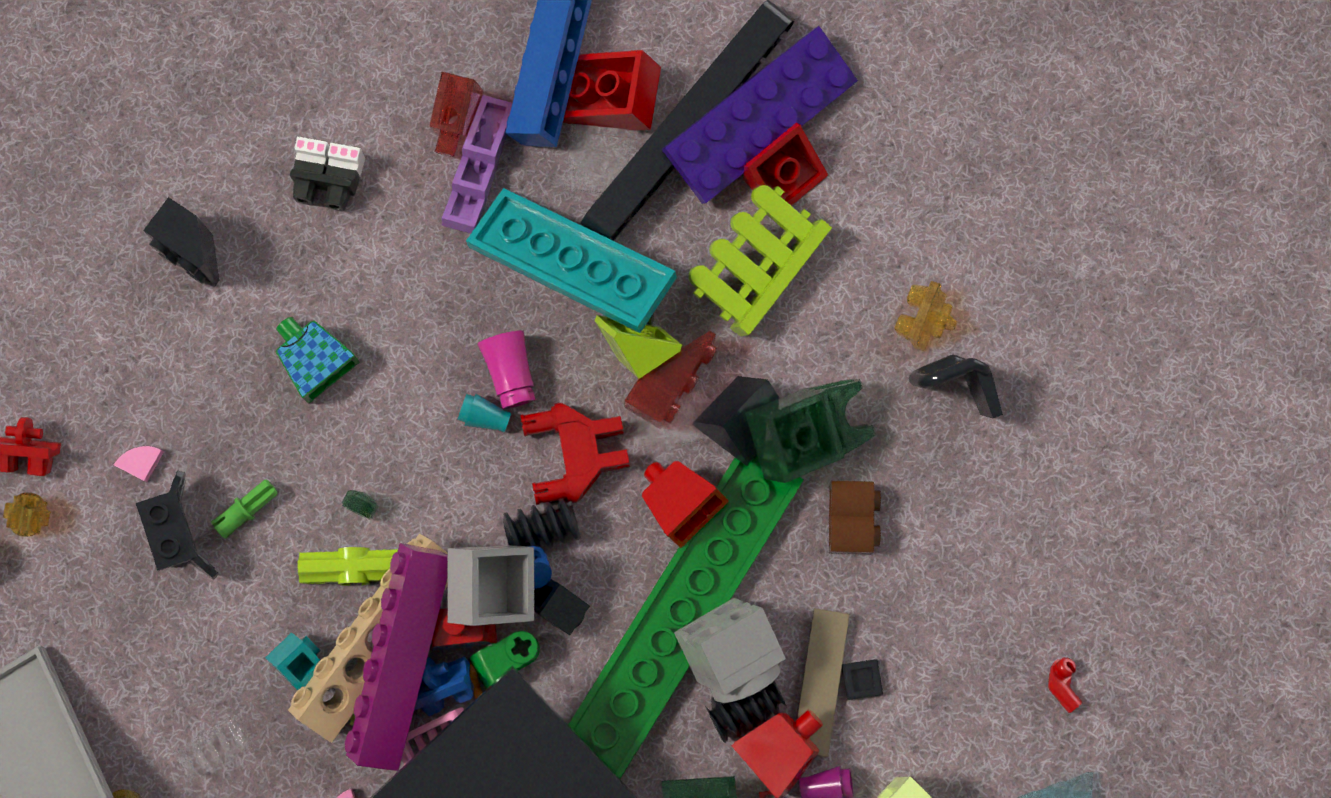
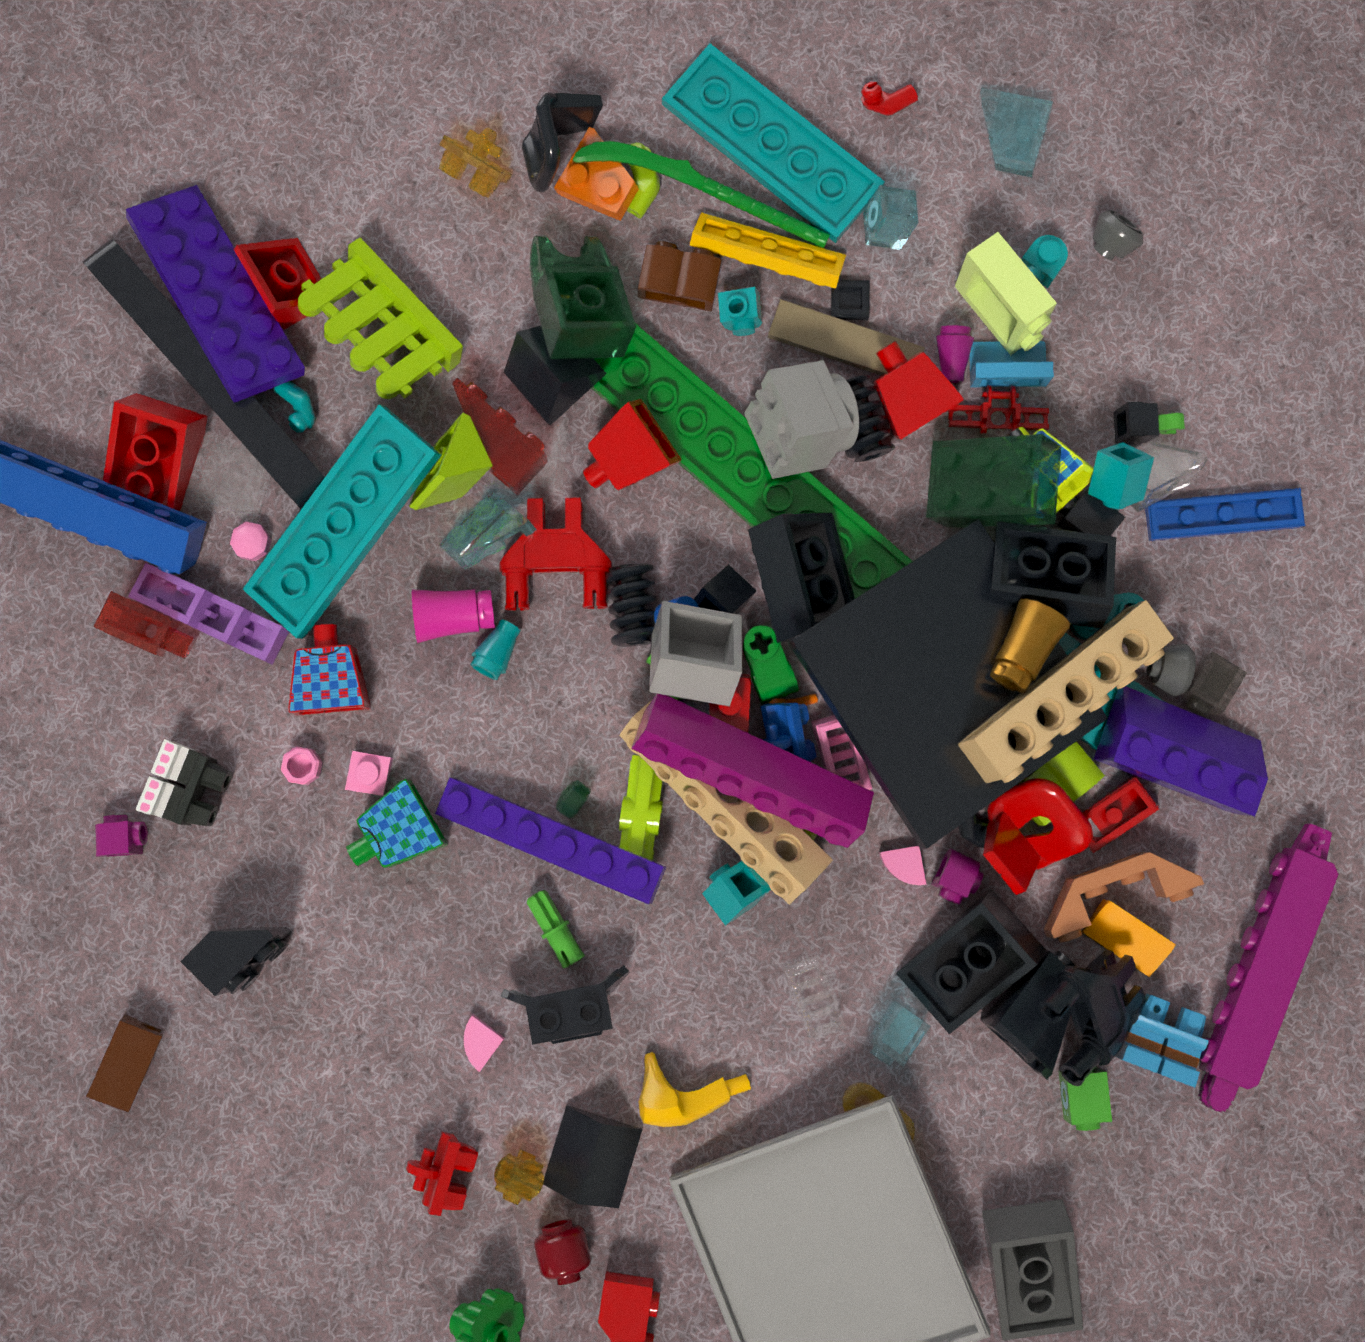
camera: 80 degrees left, 5 degrees up
none -> reddish brown hinge [86,1014,163,1113]
none -> magenta plate [95,815,148,857]
none -> bright pink tile [230,522,271,561]
none -> teal arm [274,381,316,433]
none -> bright pink tile [281,746,323,785]
none -> torso [289,624,371,716]
none -> bright pink plate [345,751,393,796]
none -> dark purple plate [435,777,666,905]
none -> clear light blue wing [439,491,537,570]
none -> black slope [542,1105,643,1208]
none -> orange wing [554,127,639,221]
none -> green piece [572,141,830,248]
none -> lime arm [627,142,660,219]
none -> yellow animal [638,1052,751,1127]
none -> teal plate [662,43,885,243]
none -> yellow plate [690,212,846,289]
none -> teal plate [718,287,762,336]
none -> black slope [748,513,855,643]
none -> clear light blue brick [863,185,919,250]

